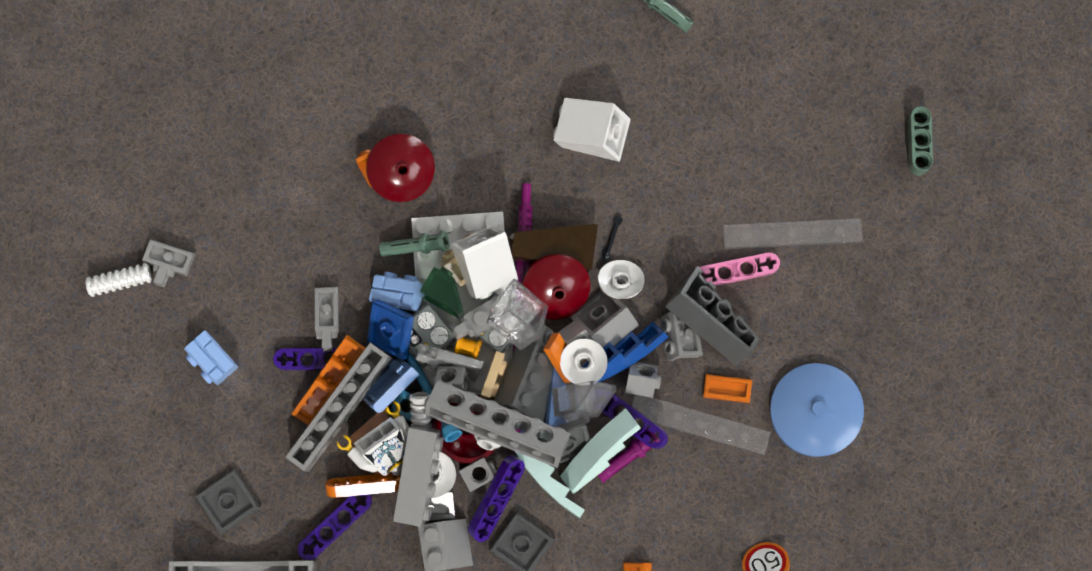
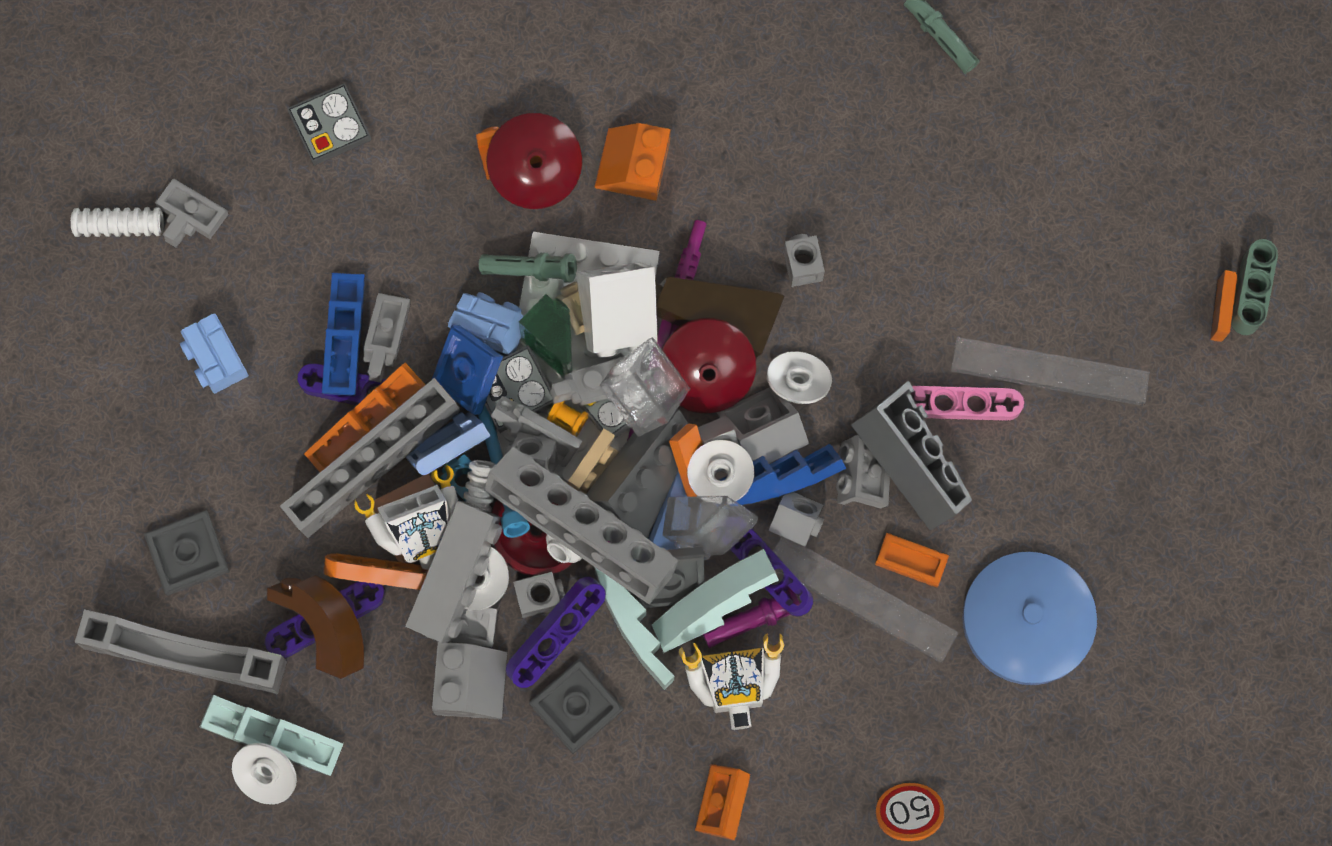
camera: 10 degrees right, 5 degrees down
white slope [553,98,631,162] -> none
black hinge [602,216,623,261] -> none
none -> reddish brown arch [267,575,364,679]
none -> tile [287,83,371,166]
none -> blue slope [322,273,365,396]
none -> orange slope [595,123,671,201]
none -> torso [679,633,784,730]
none -> light grey brick [783,234,825,287]
none -> orange tile [1210,270,1237,342]

